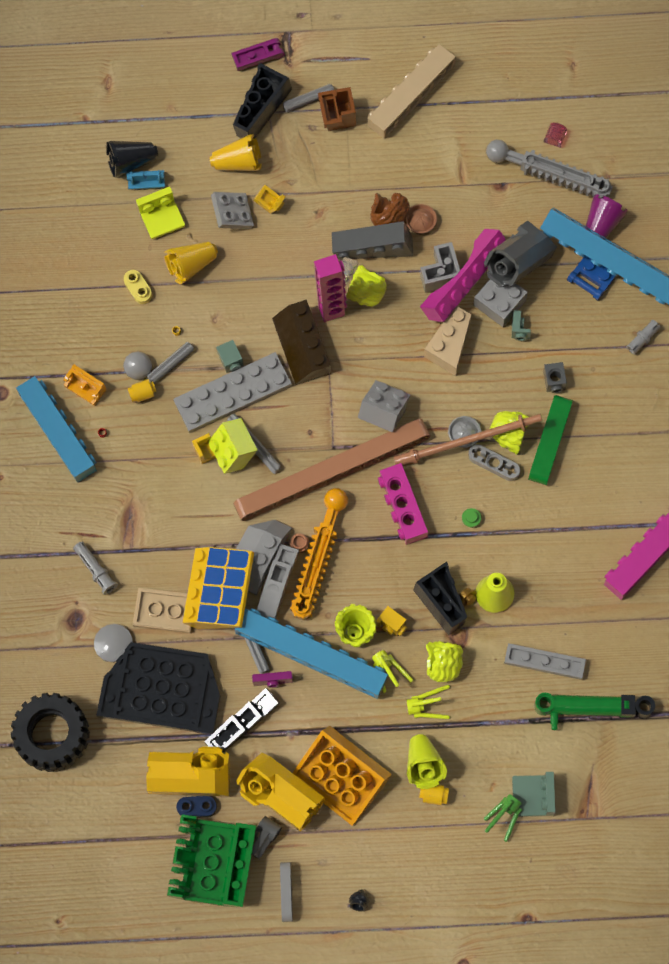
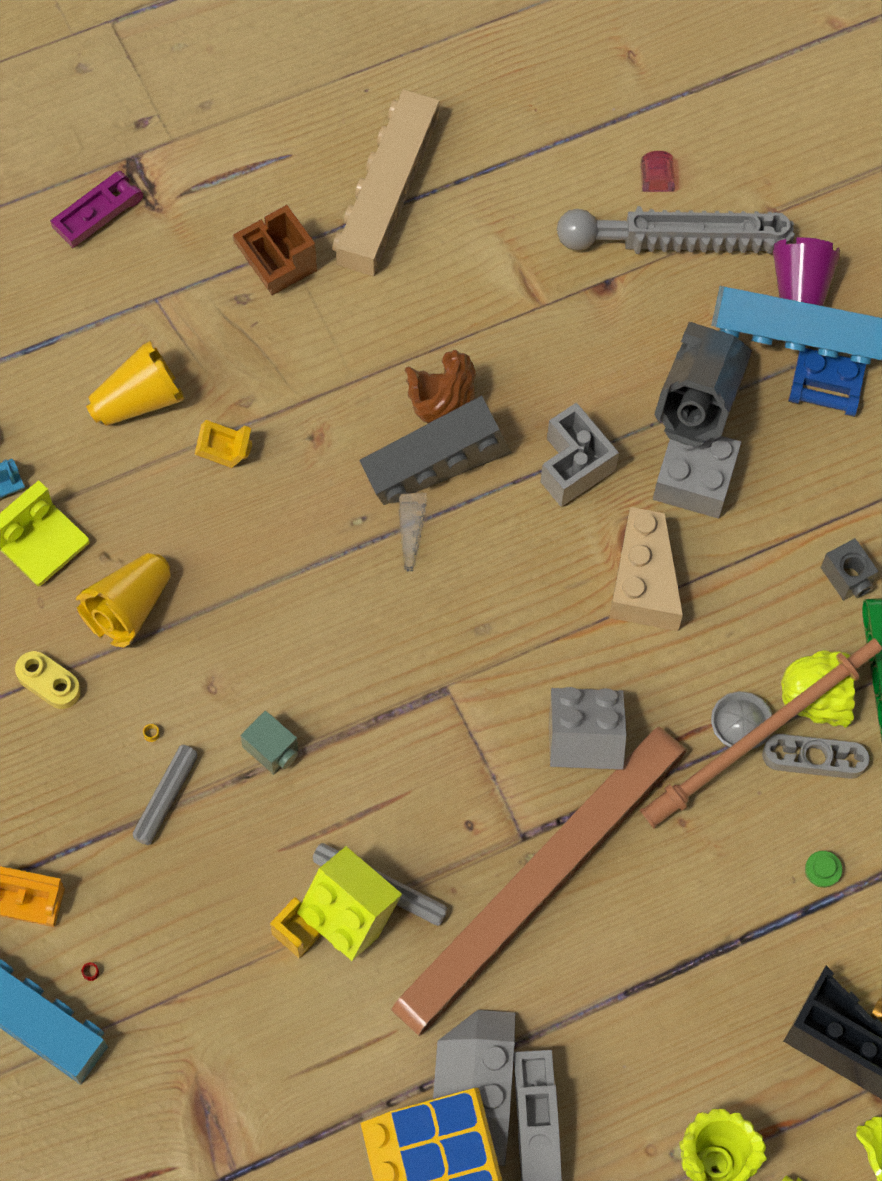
camera: 30 degrees left, 5 degrees down
light grey hair [123,351,152,380] -> none
yellow brick [127,379,157,402] -> none
light grey plate [173,352,292,433] -> none
light grey plate [211,192,254,229] -> none
black wedge [233,62,292,139] -> none
dark brown slope [272,299,331,385] -> none
light grey axle [283,84,334,112] -> none
light orange gear [290,488,348,620] -> none
nougat plate [290,533,309,553] -> none
dark pink brick [314,254,347,322] -> none
neon yellow hair [346,265,387,307] -> none
yellow brick [376,606,407,637] -> none
dark pink brick [377,463,428,545] -> none
nougat hat [405,204,437,235] -> none
dark pink arch [420,229,506,322] -> none
sand green bracket [511,310,531,341] -> none

